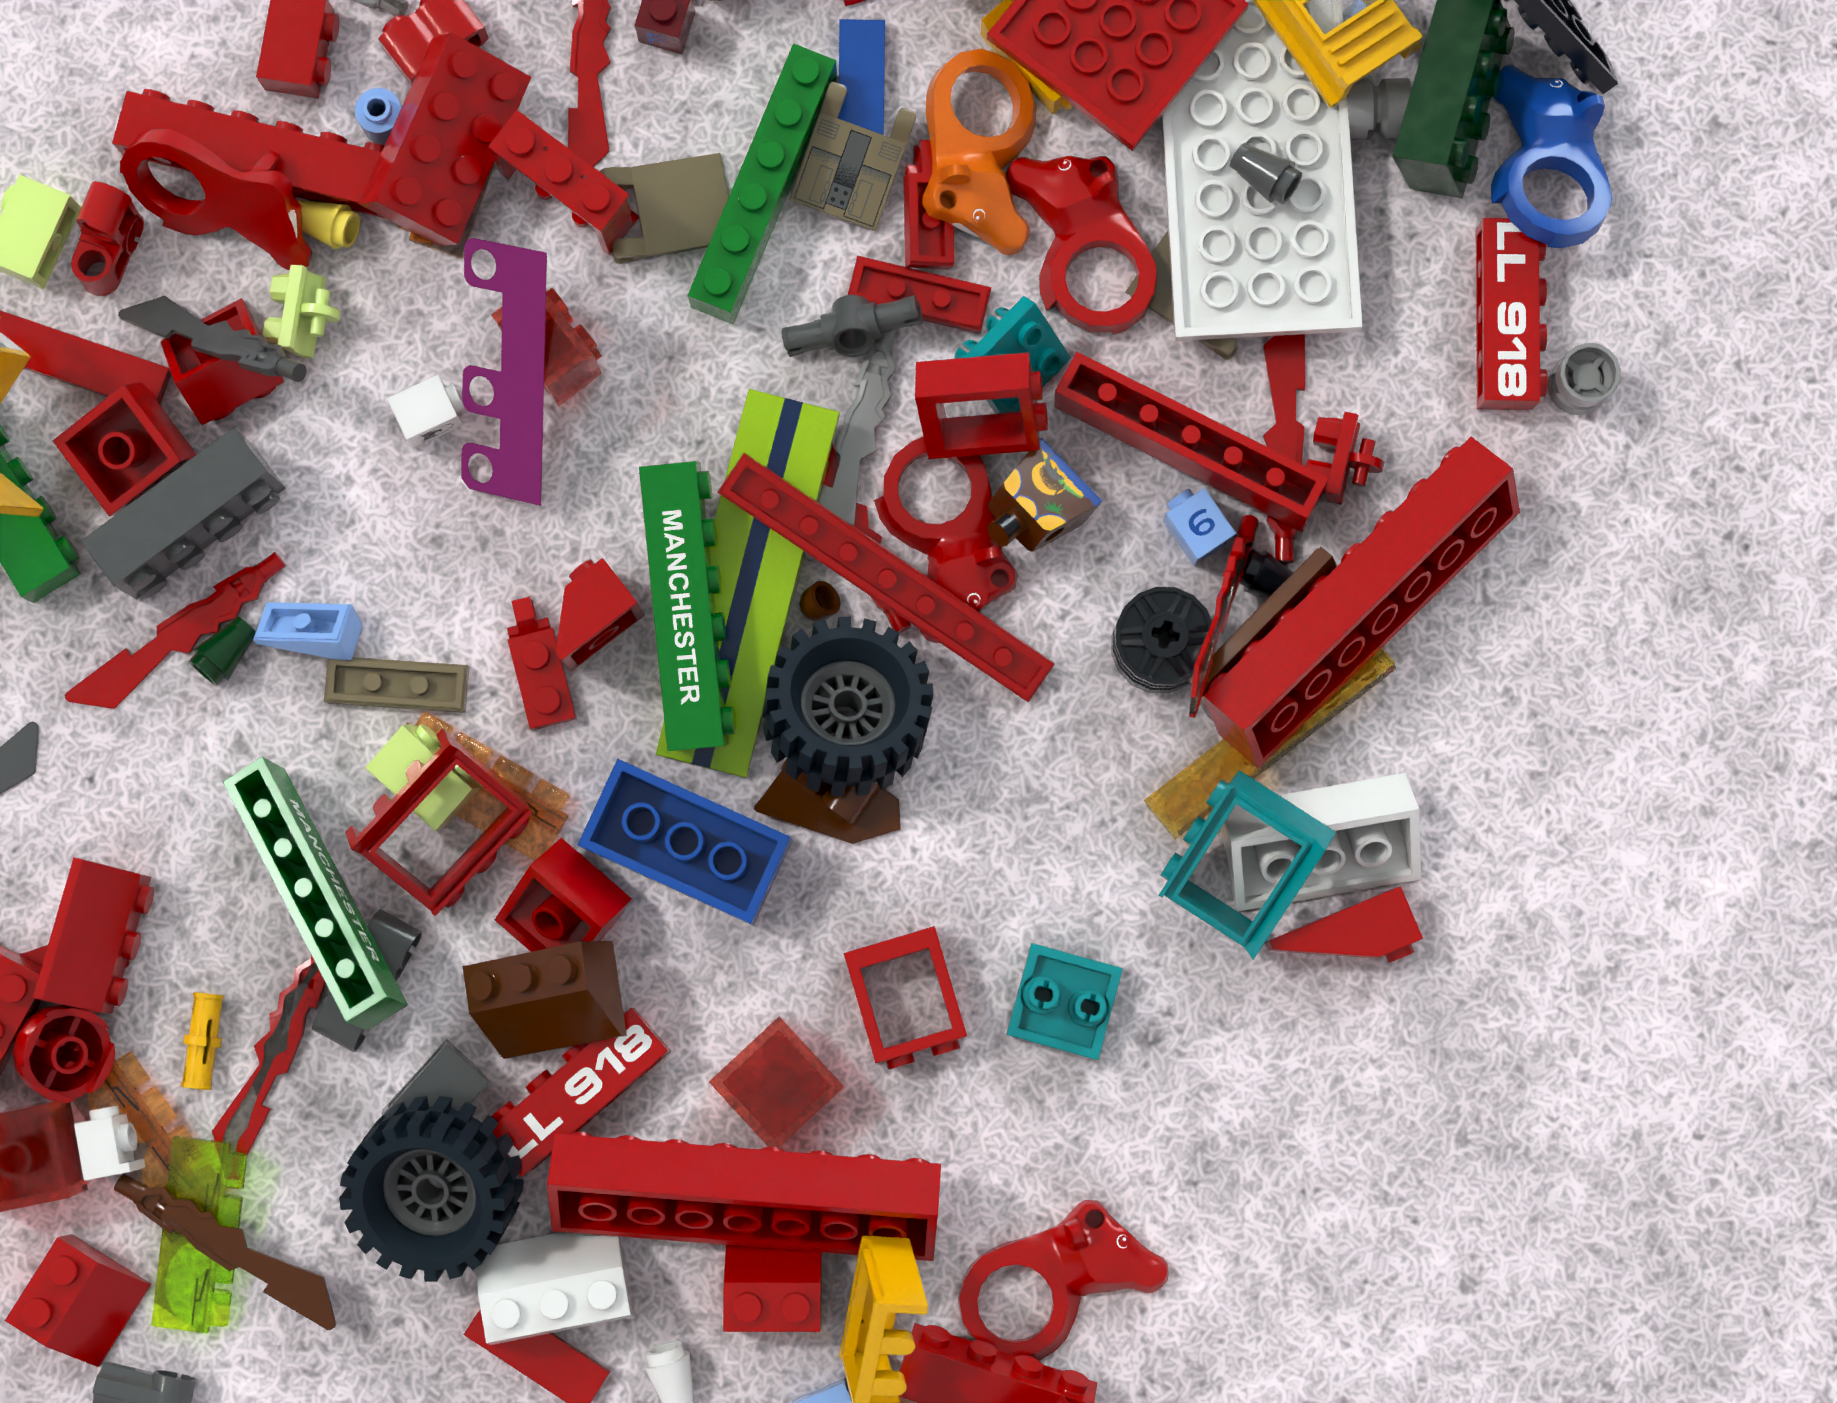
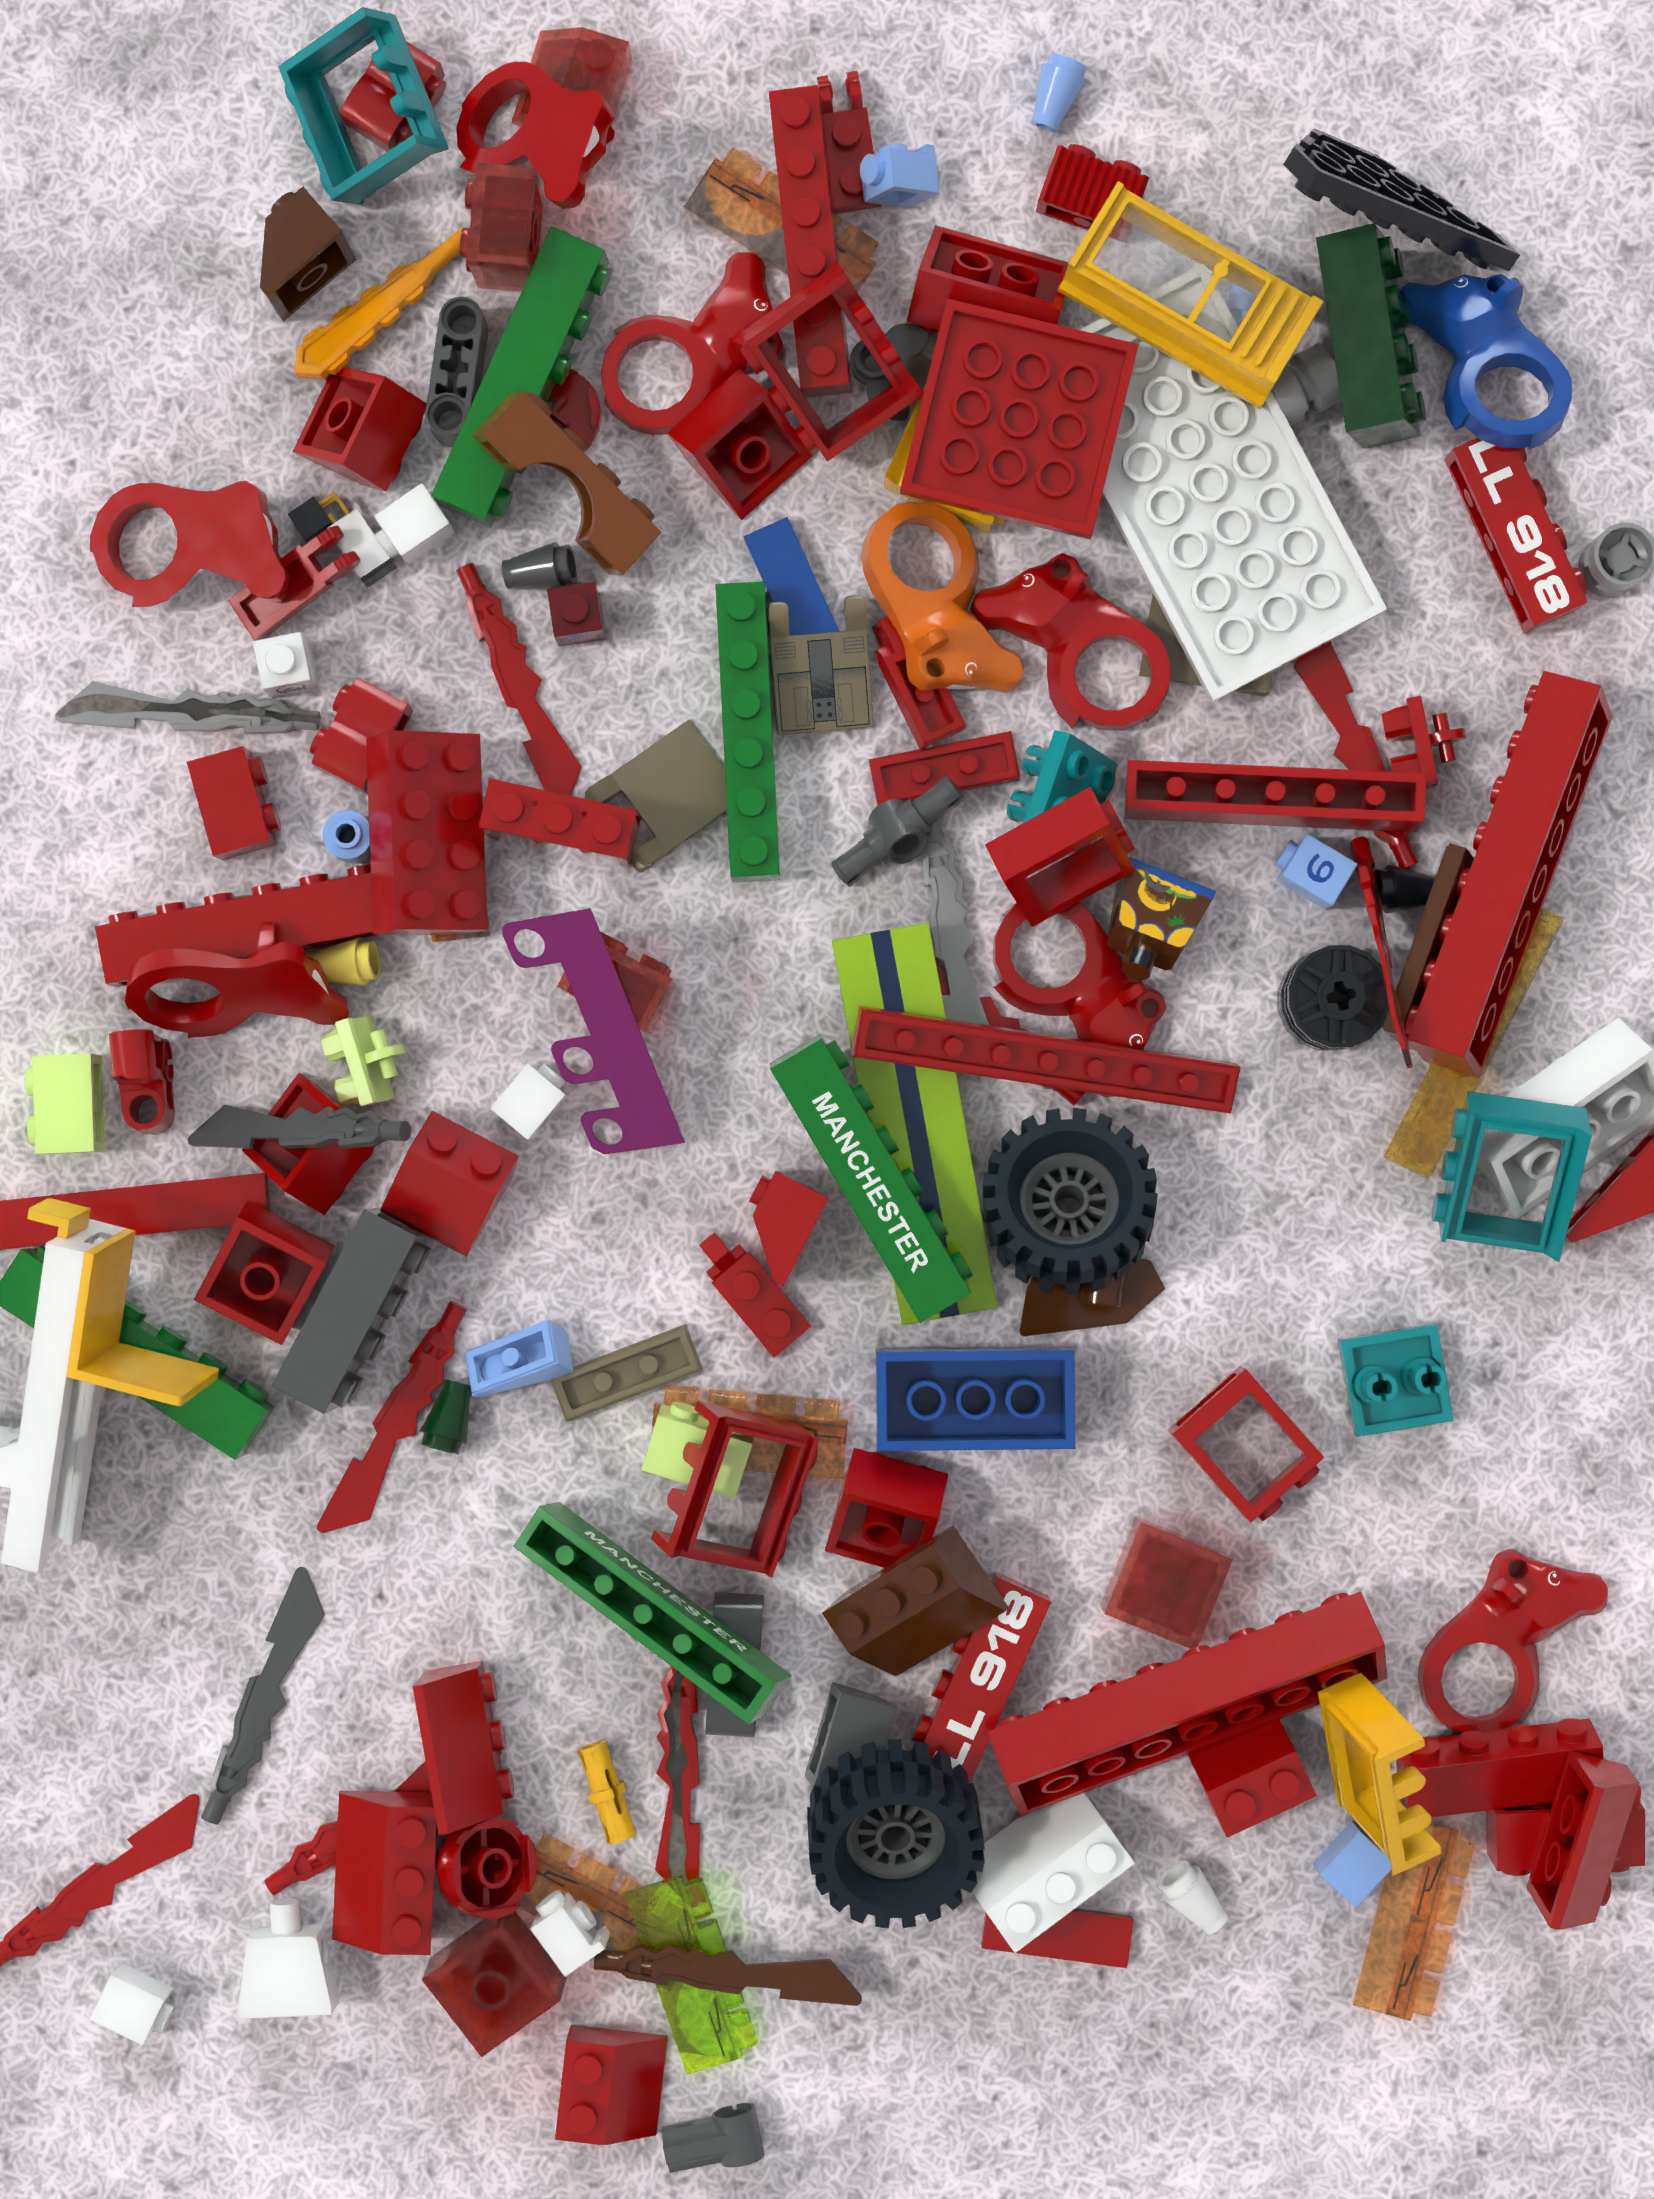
camera: 20 degrees left, 5 degrees up
reddish brown hinge [799,581,841,622] -> none
dark grey cone [1230,143,1302,205] -> none
none -> red slope [380,1111,519,1257]

